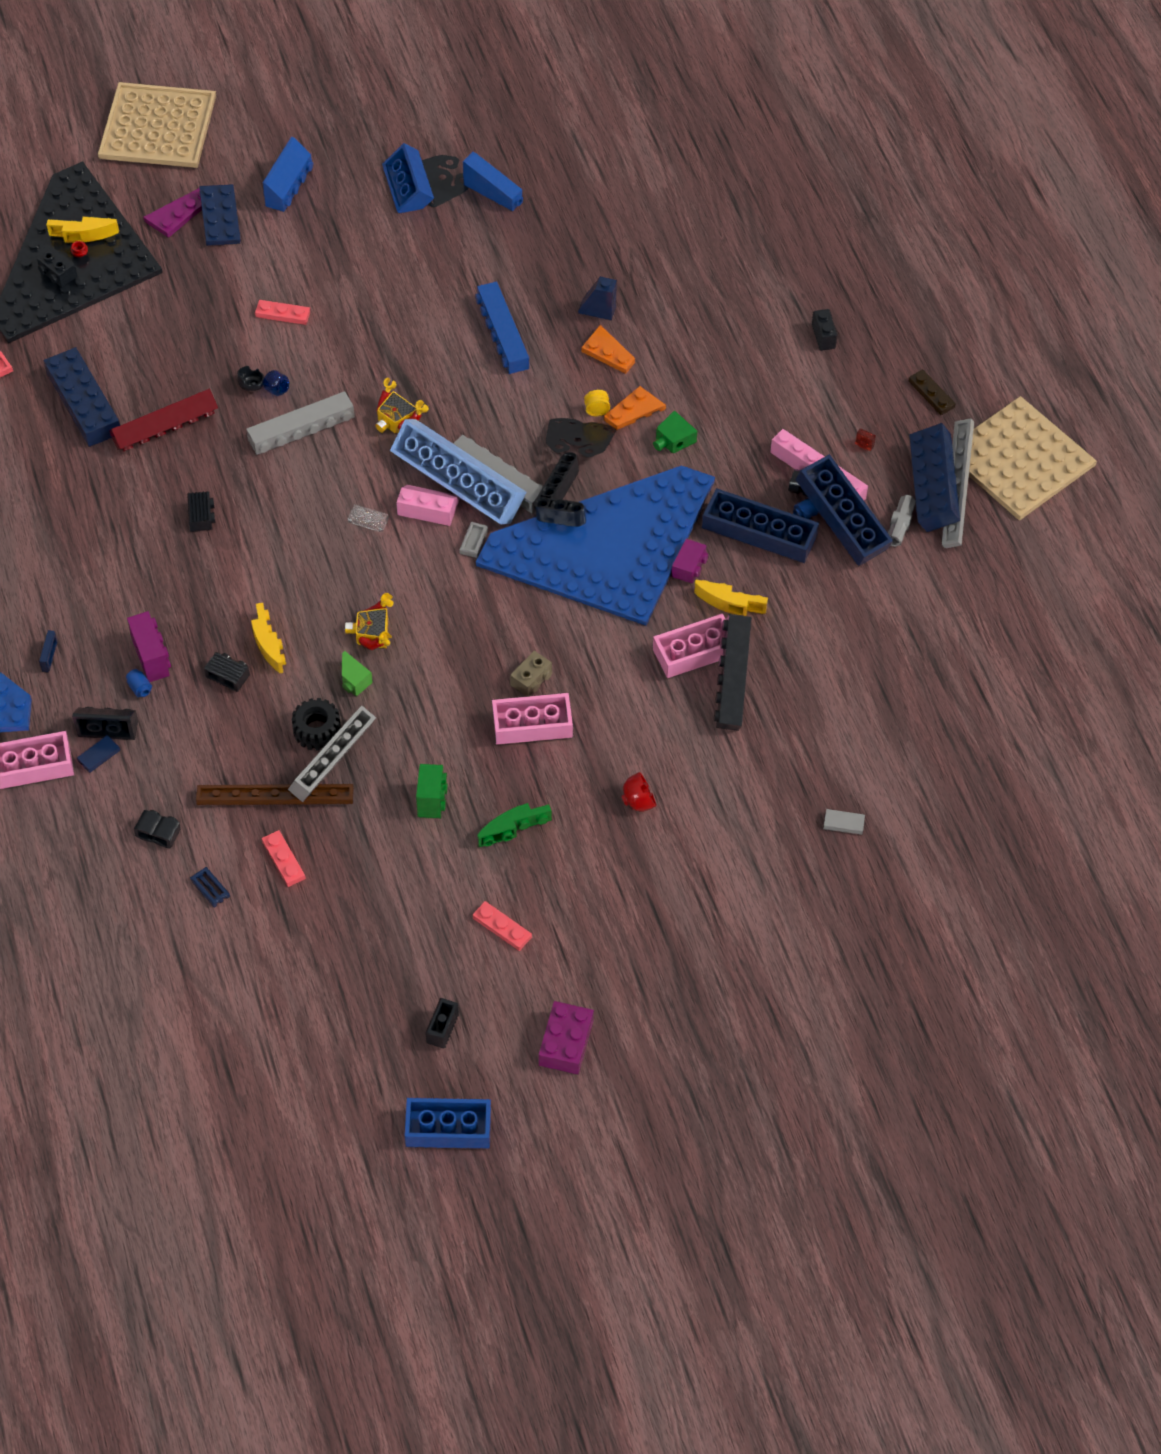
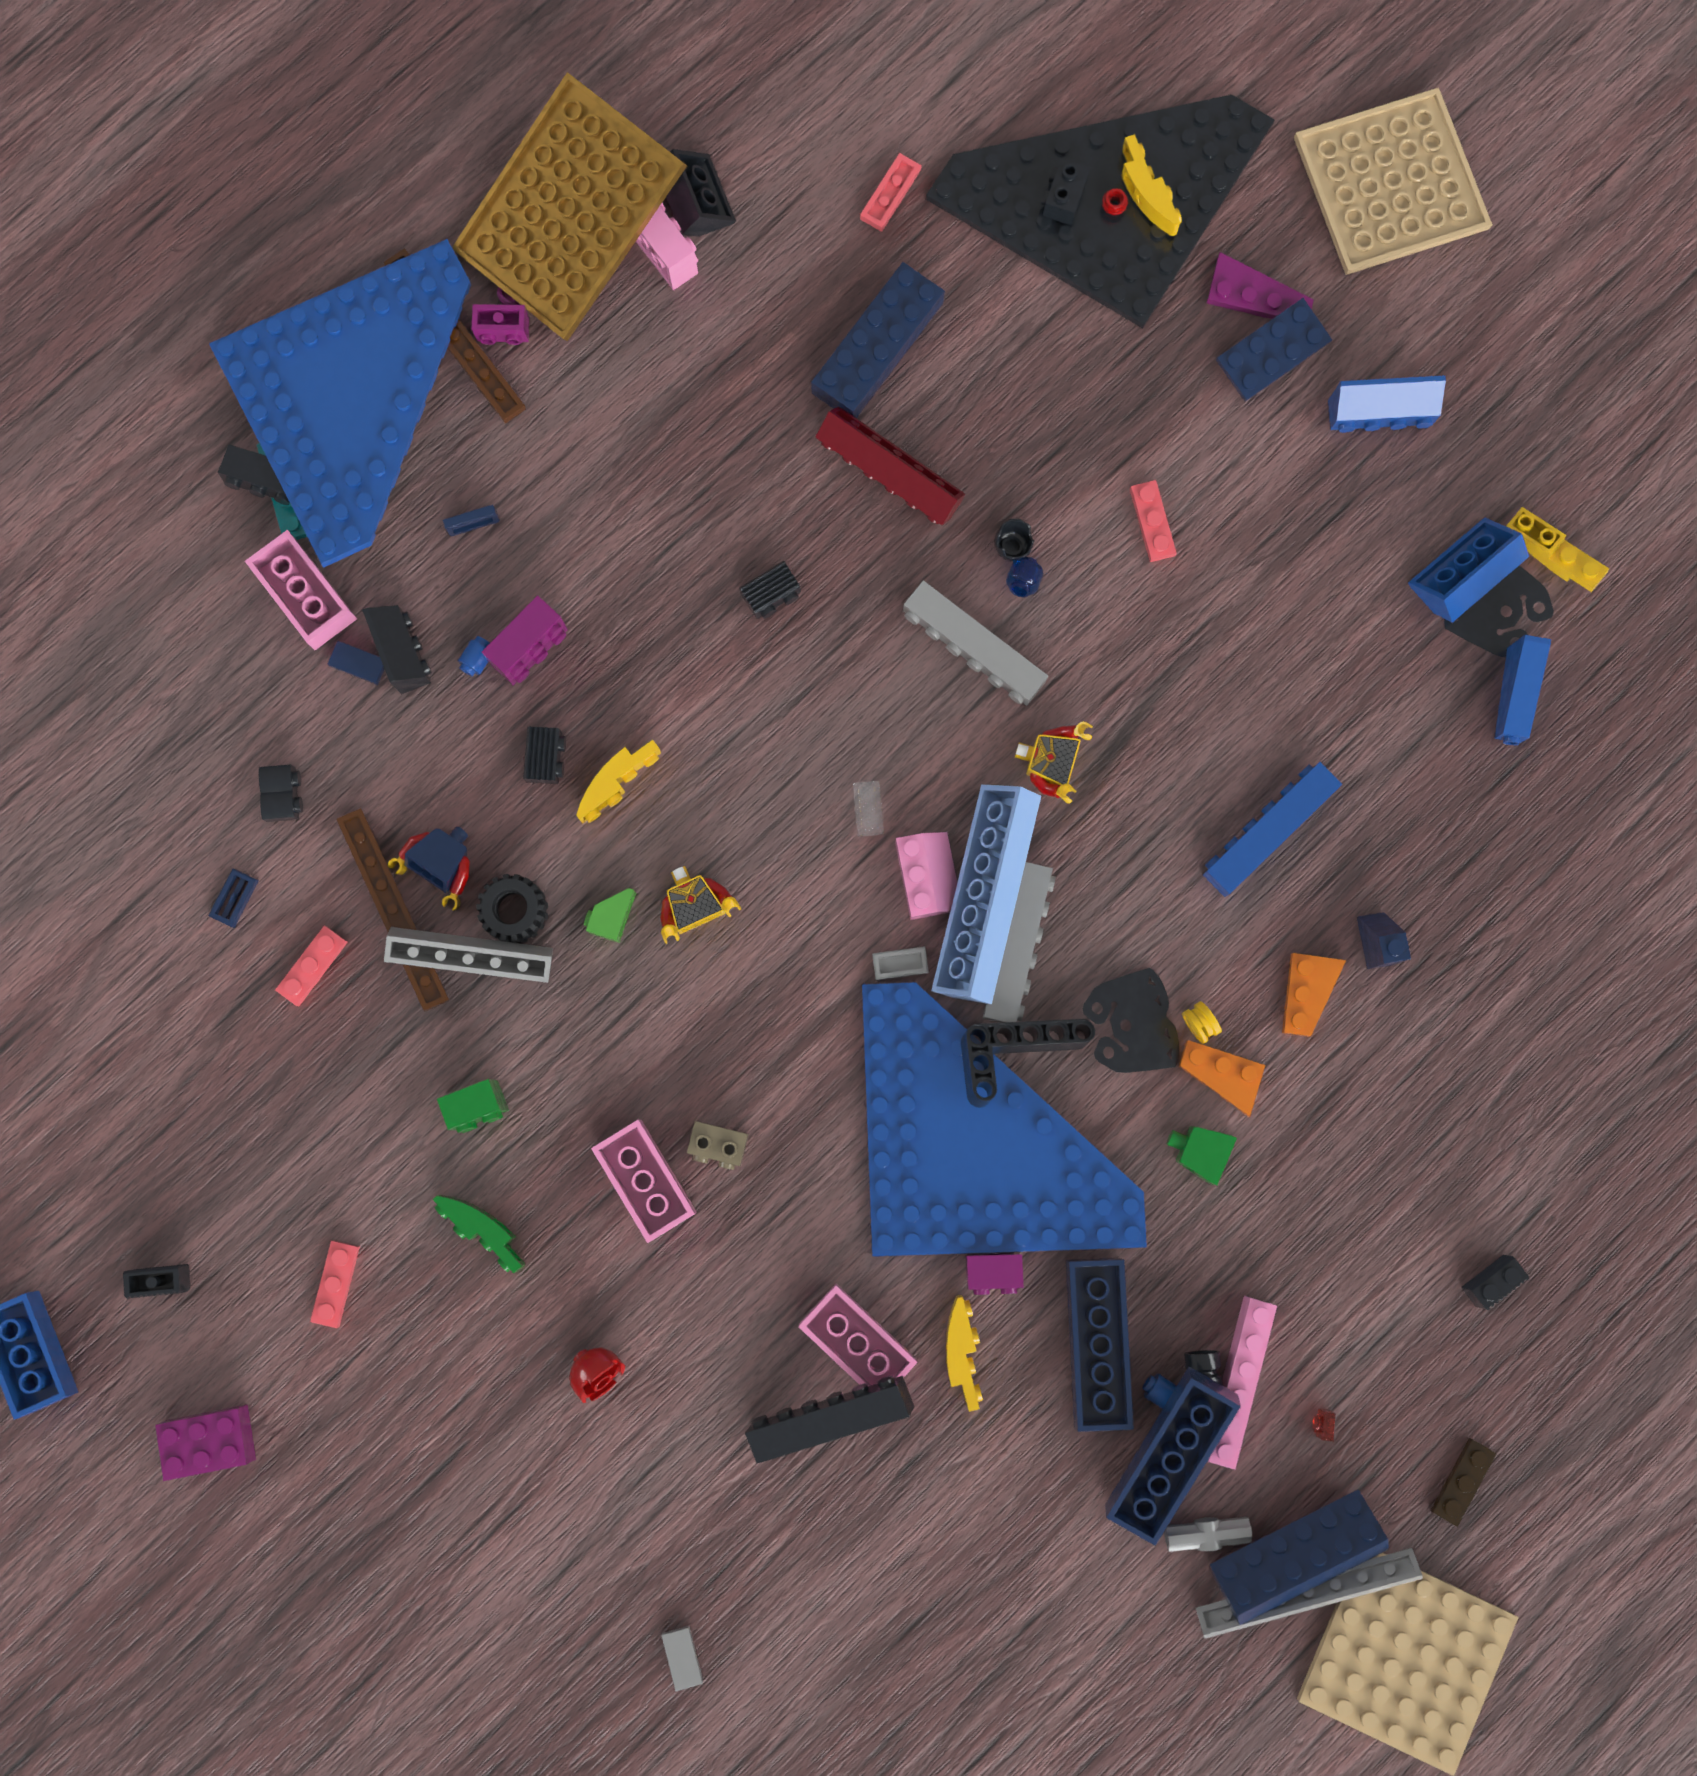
camera: 65 degrees right, 25 degrees up
none -> dark blue torso [388,827,470,911]
none -> yellow slope [1506,507,1609,592]

